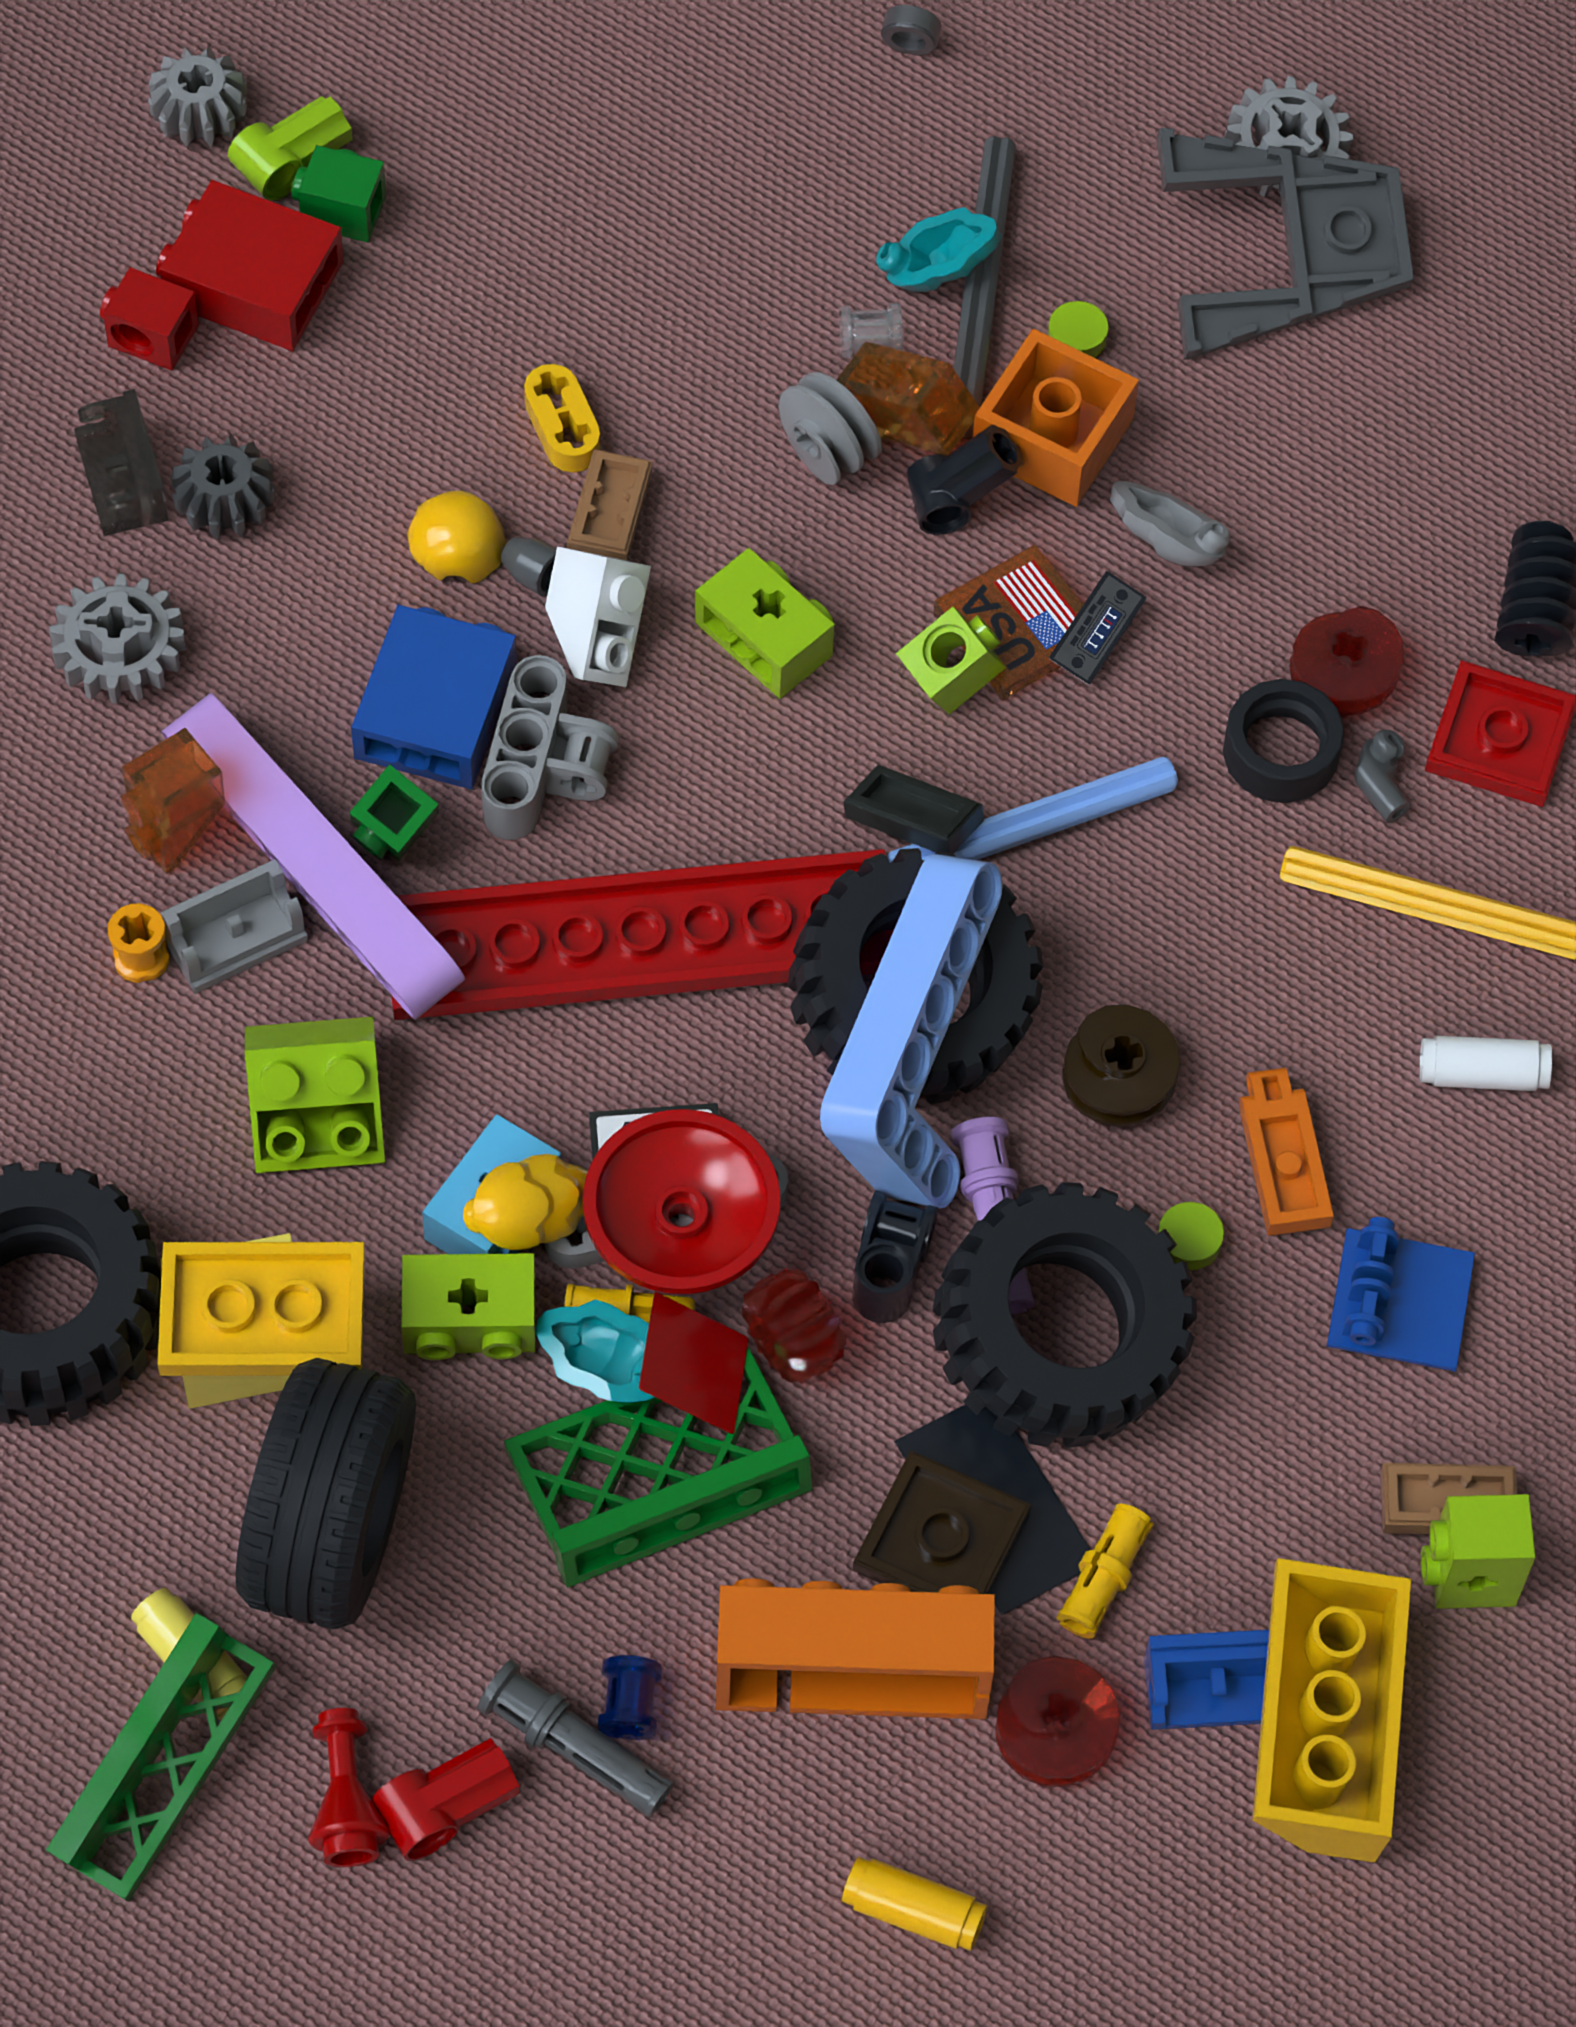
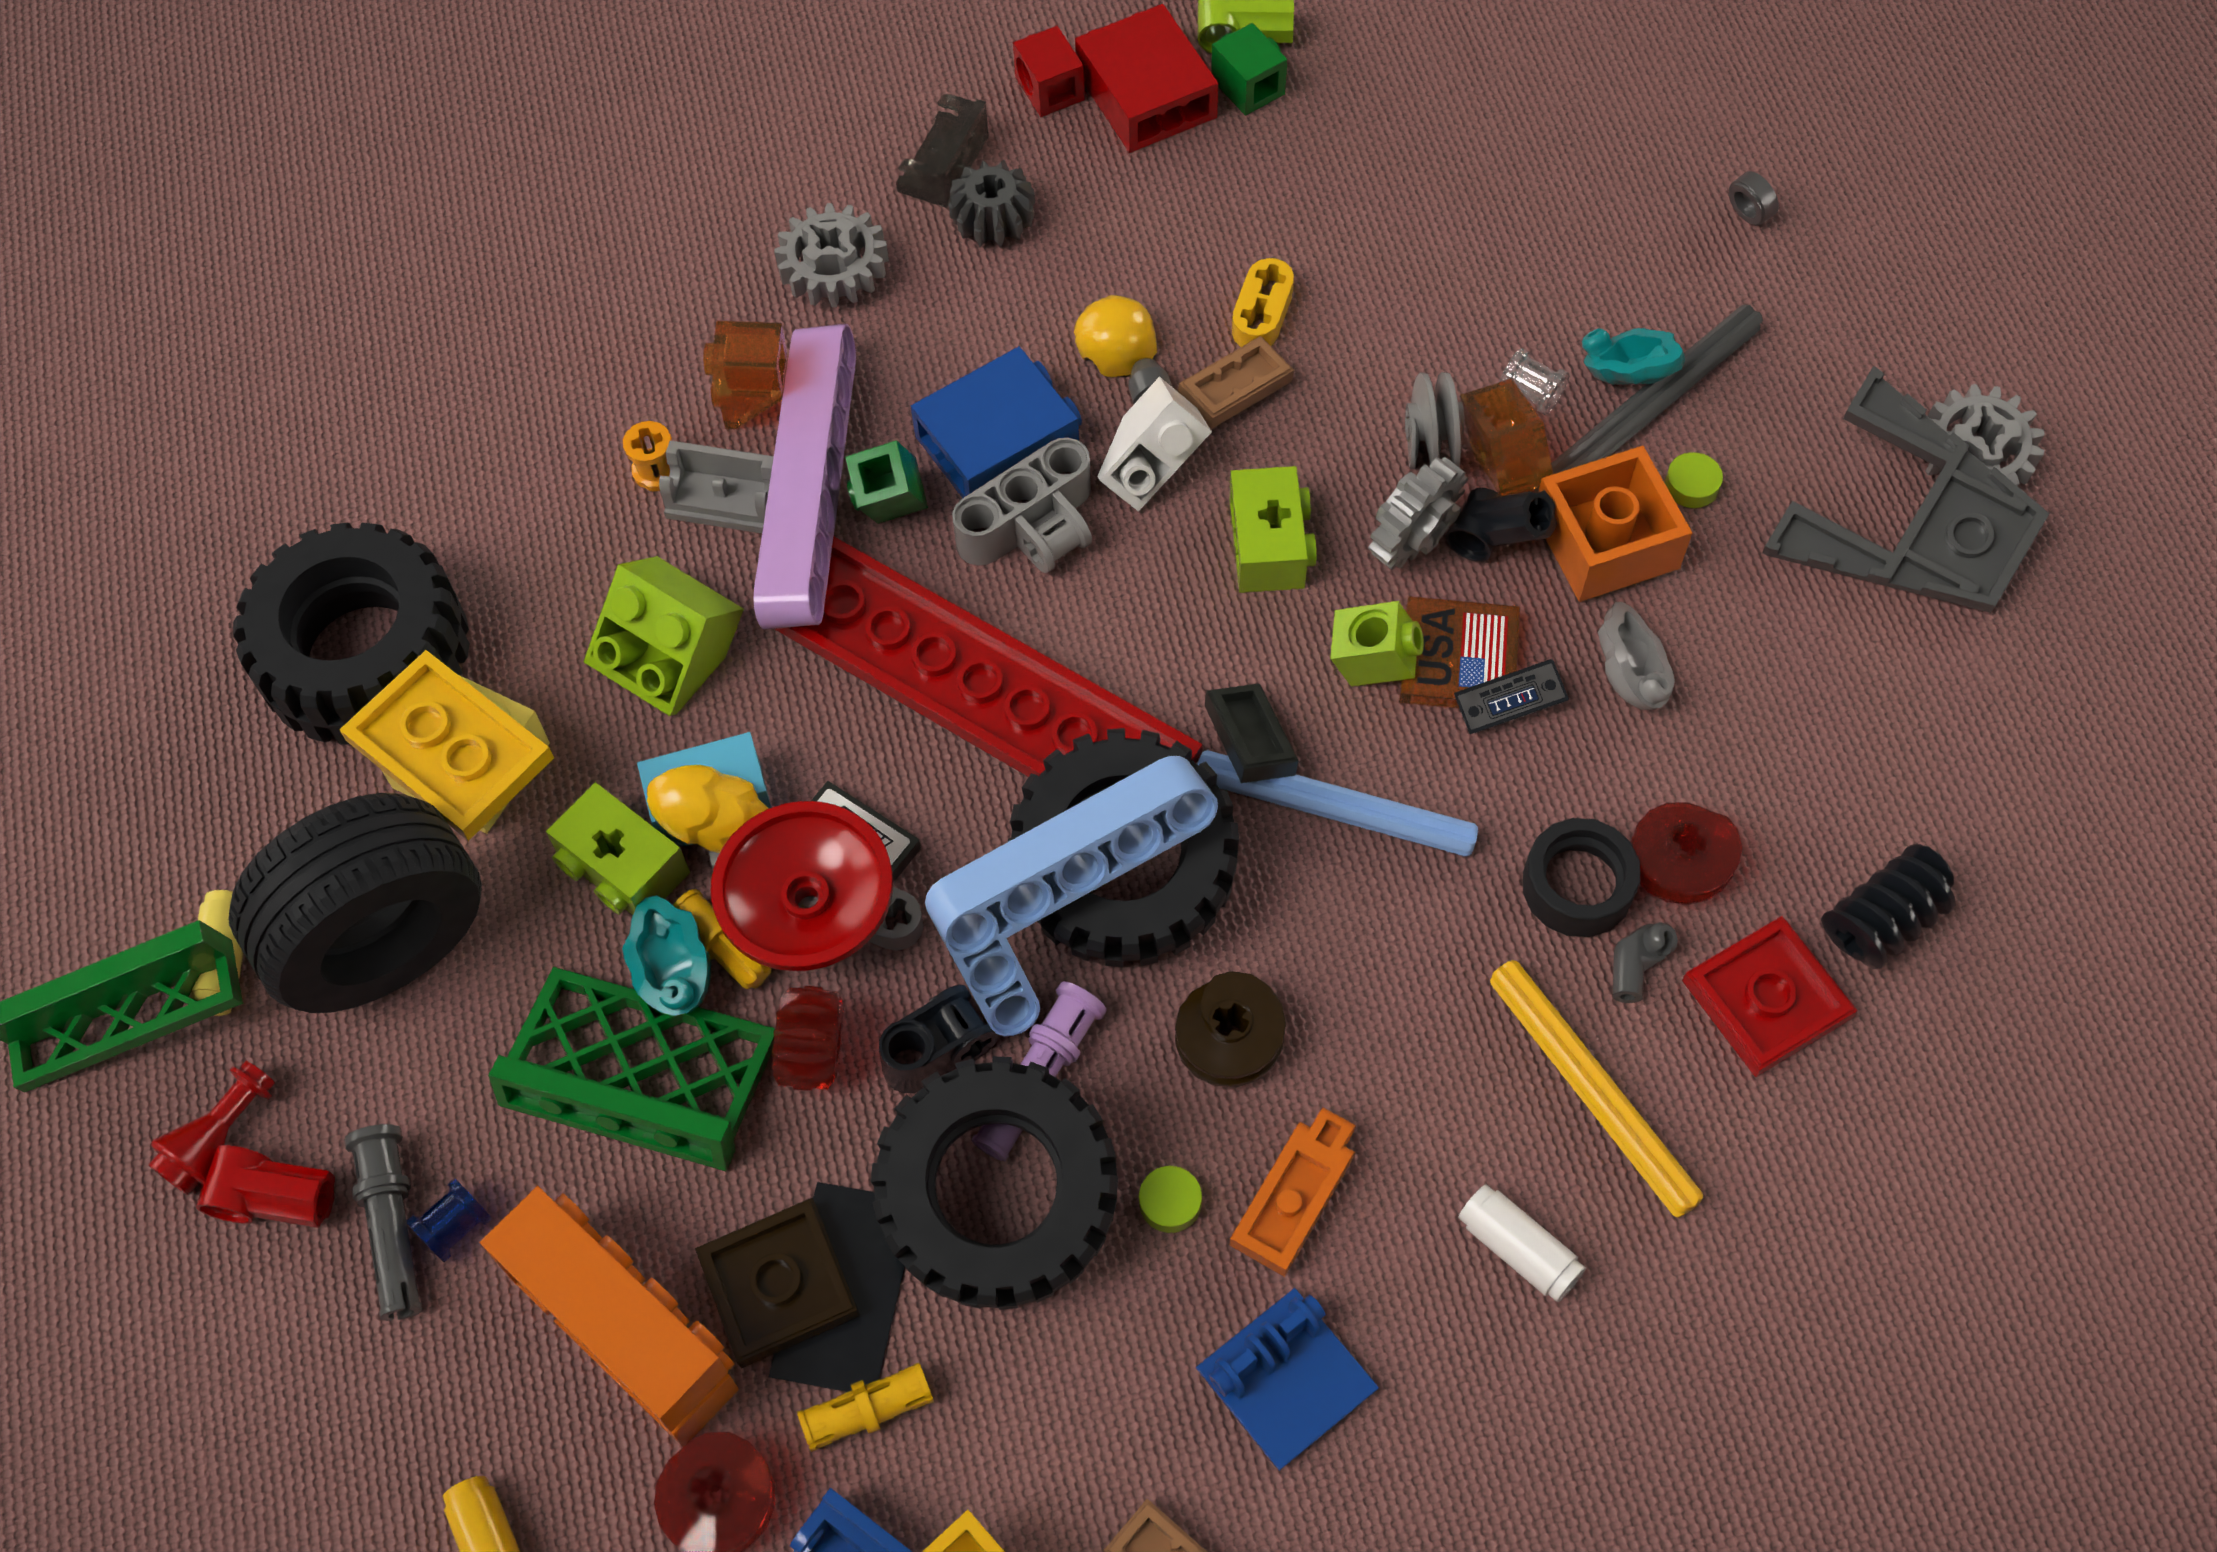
camera: 45 degrees right, 0 degrees up
red sticker [639,1292,748,1434] -> none
none -> light grey gear [1368,456,1468,570]

